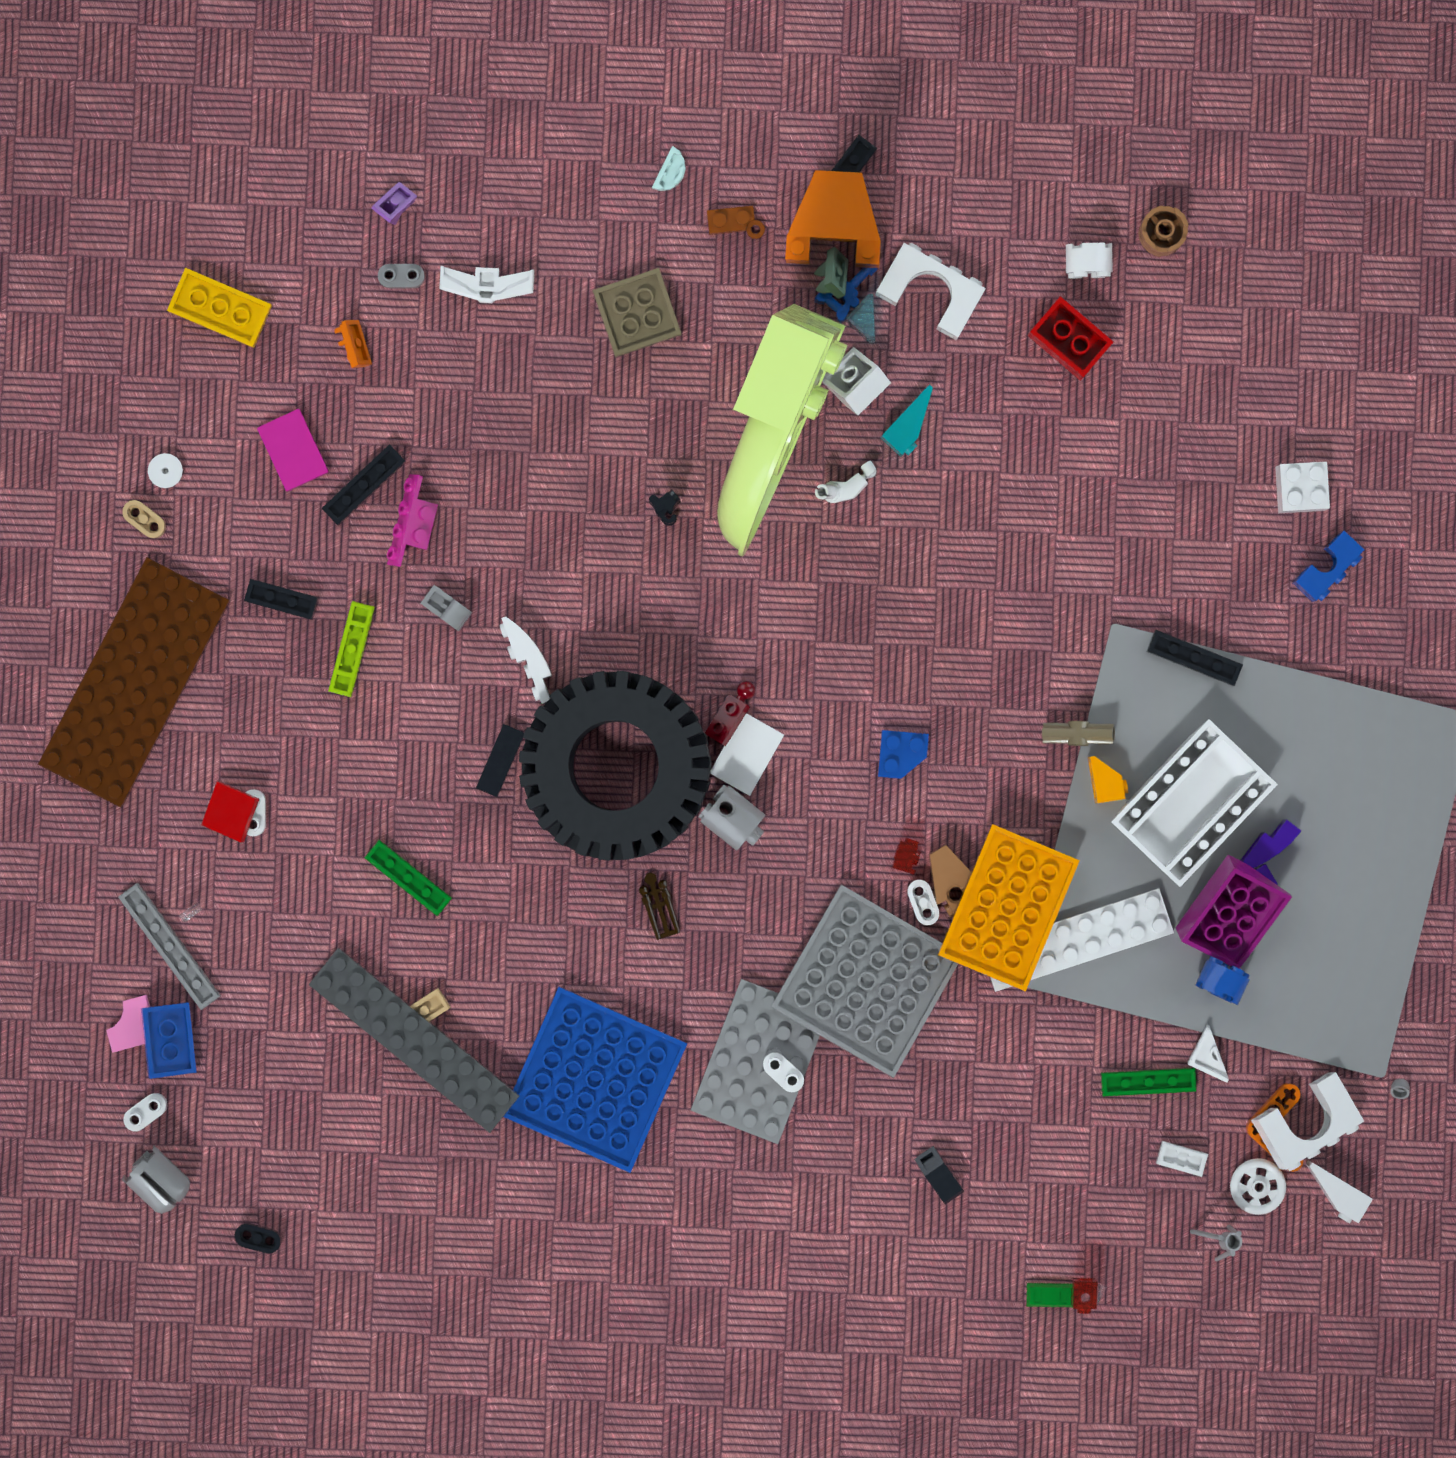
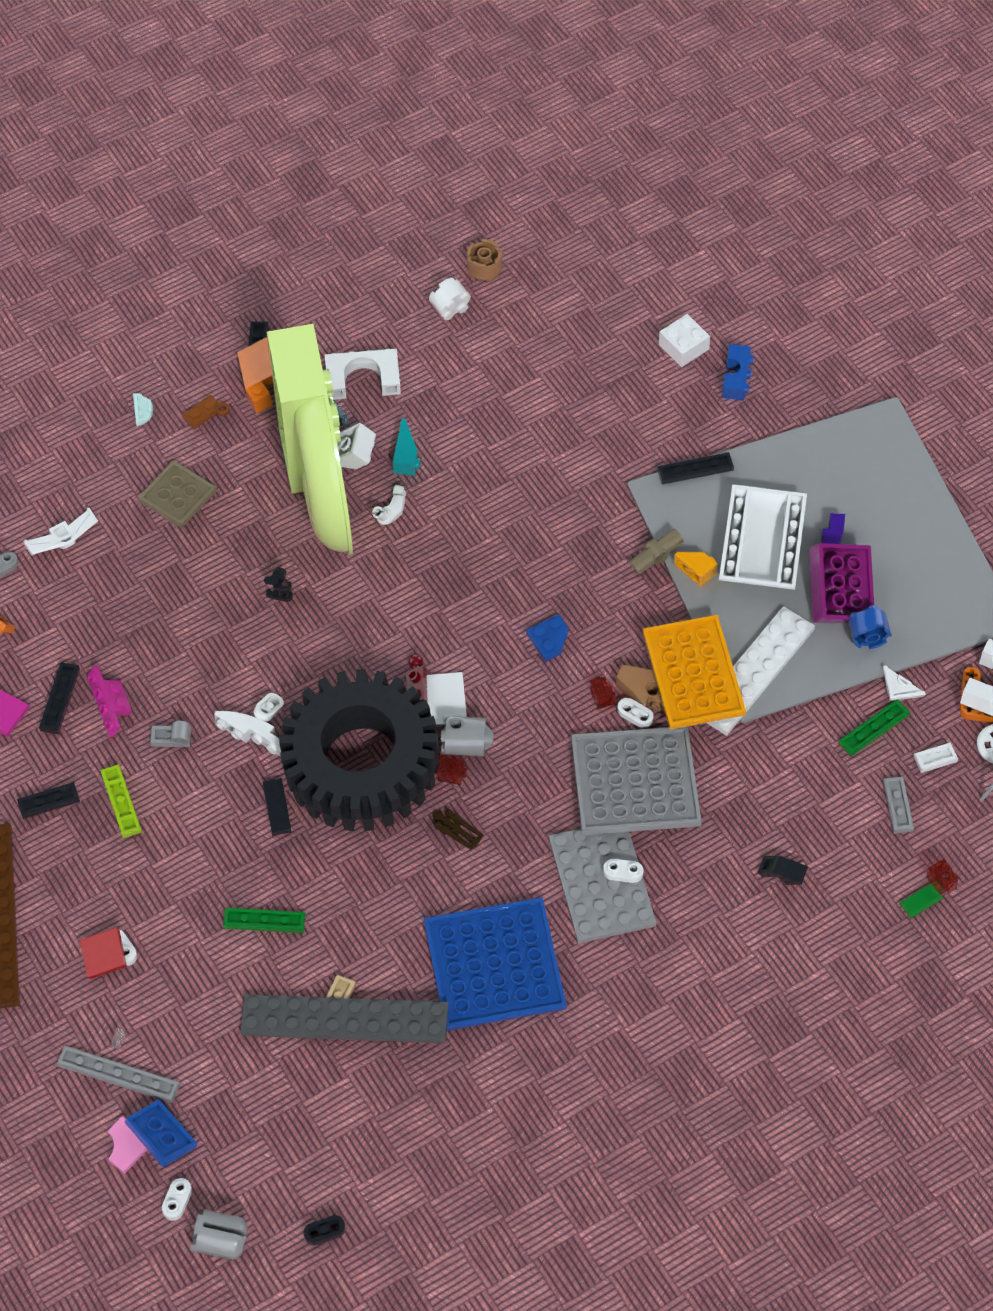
camera: 35 degrees left, 30 degrees down
red brick [1027,296,1114,381] -> none
none -> white plate [253,693,284,721]
none -> clear red brick [437,755,468,785]
none -> light grey tile [883,776,914,834]

